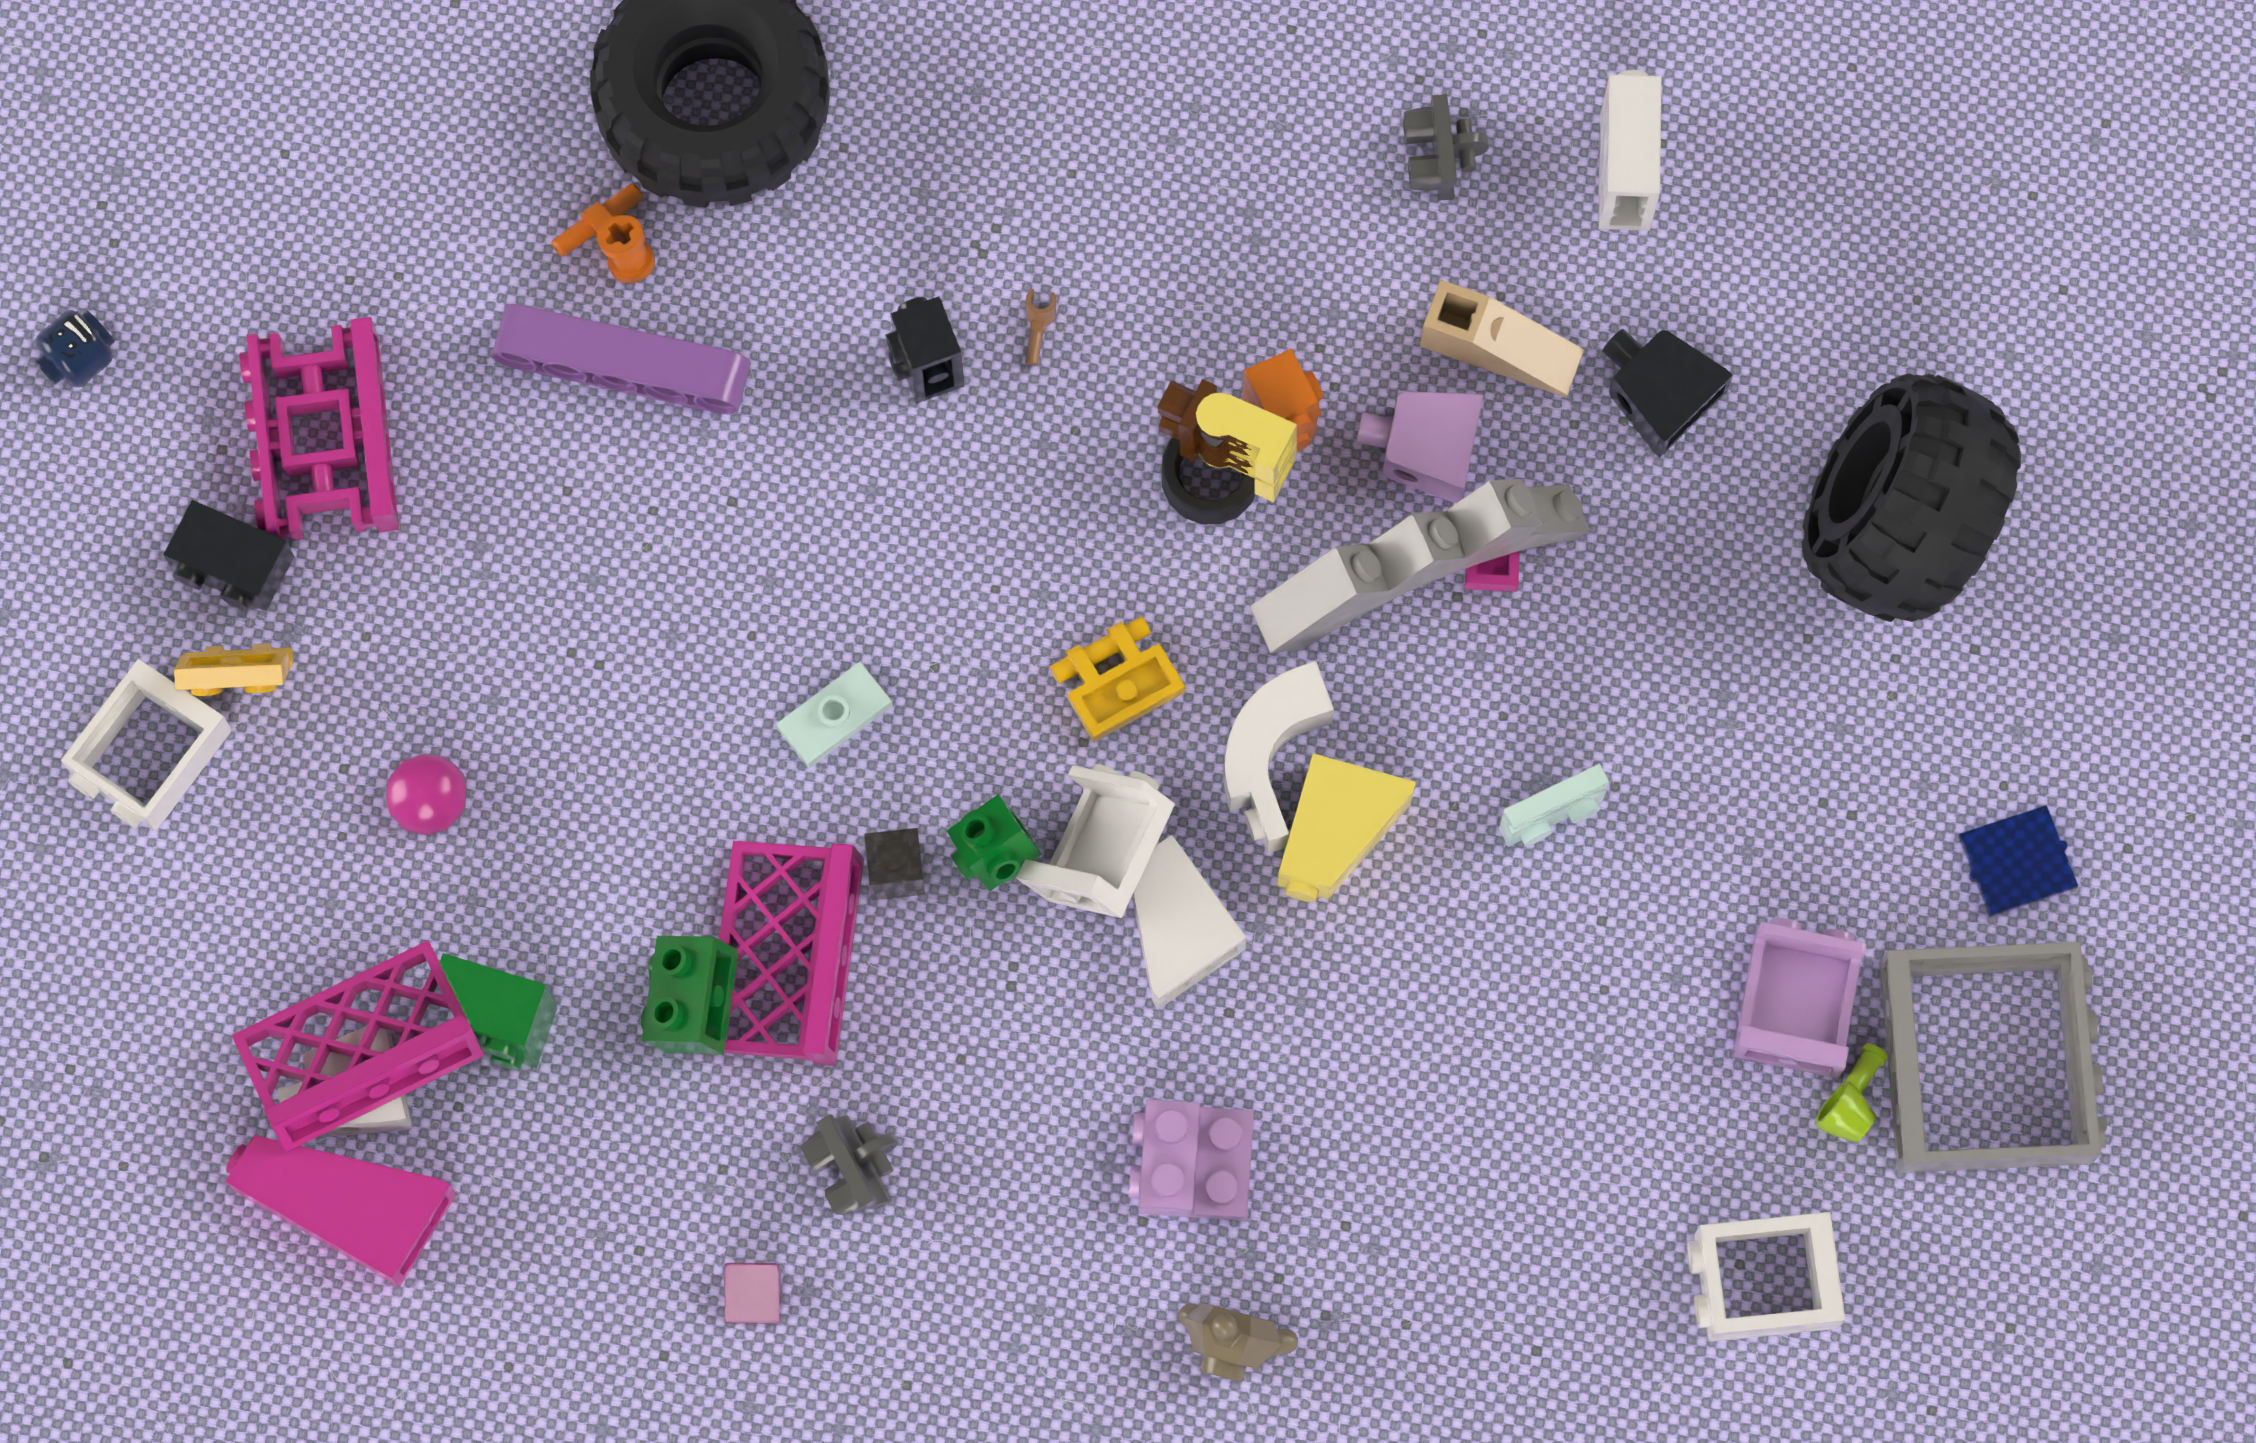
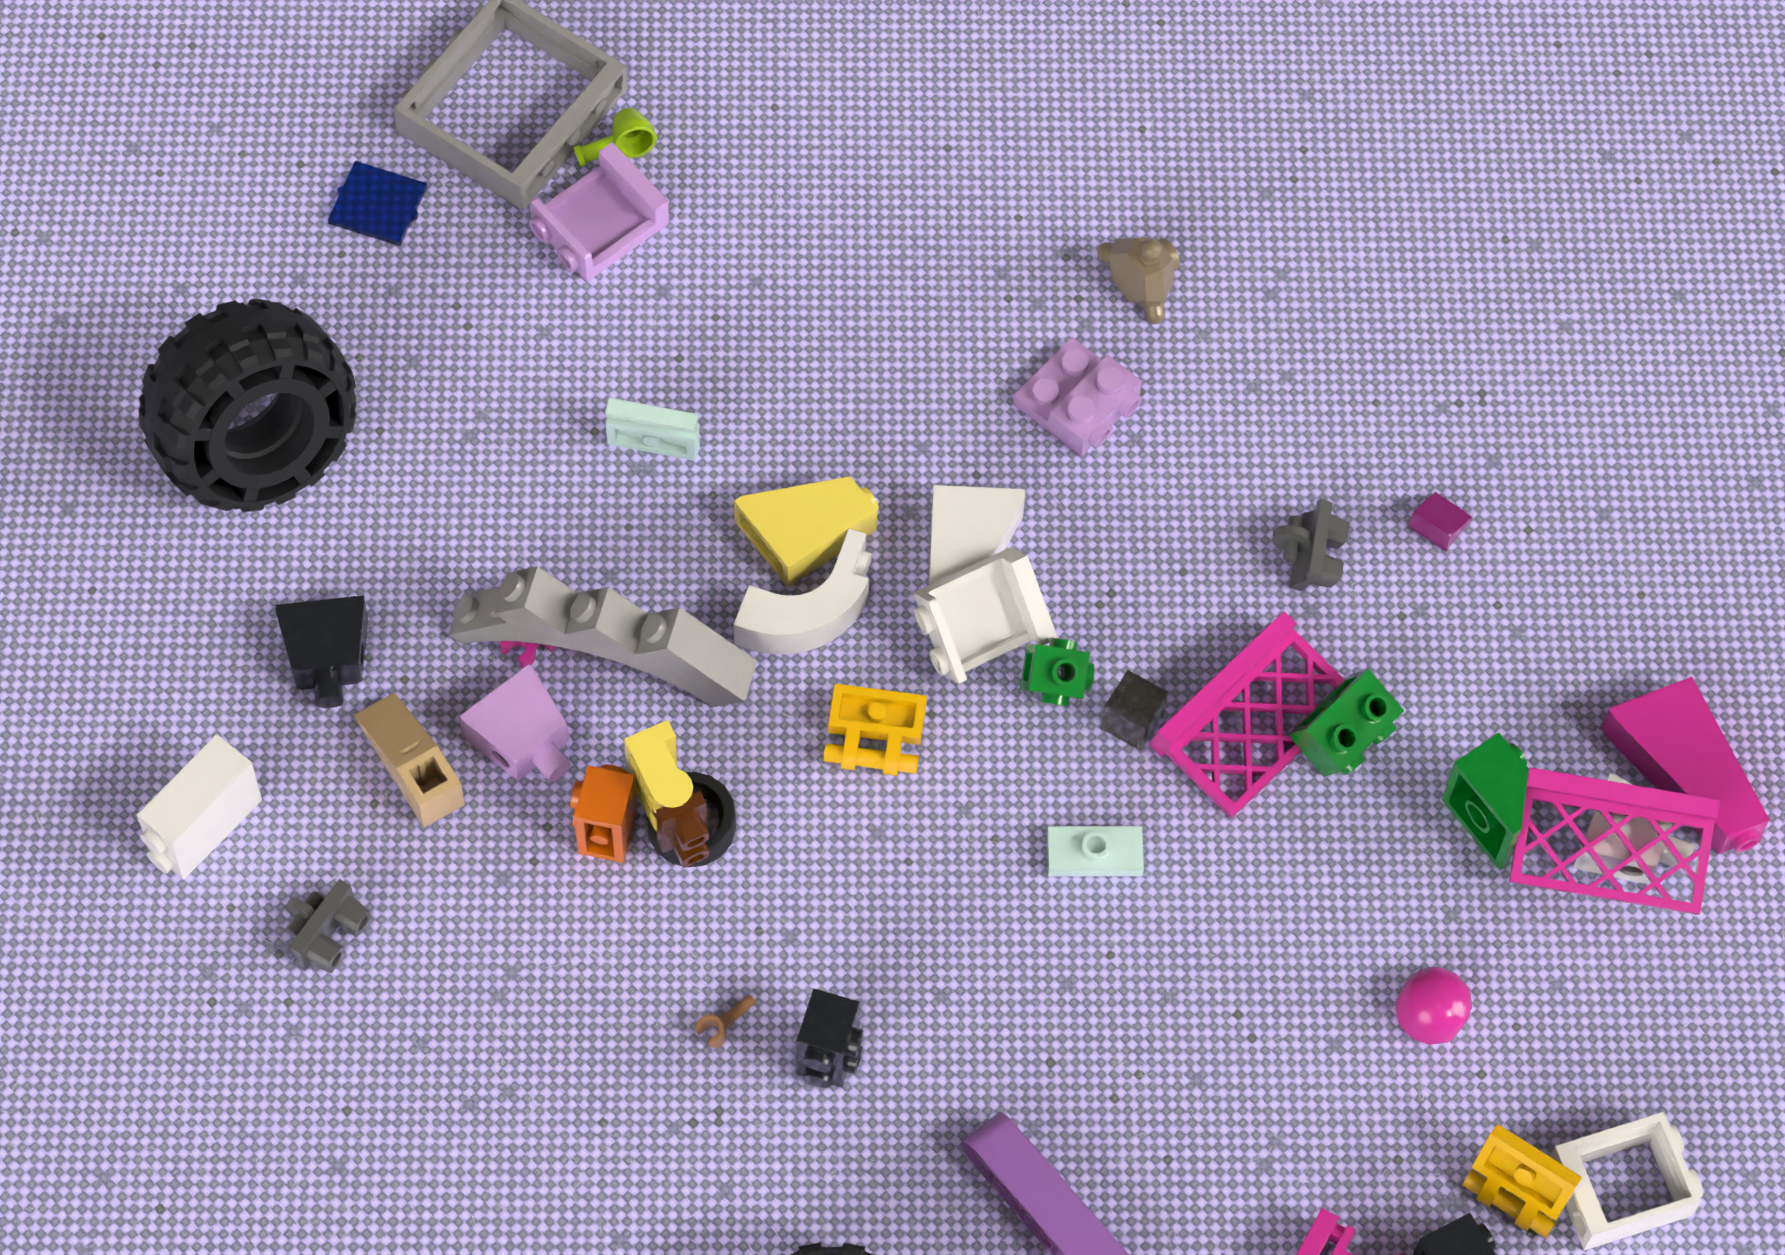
camera: 145 degrees left, 10 degrees down
white window [1687,1212,1845,1342] -> none

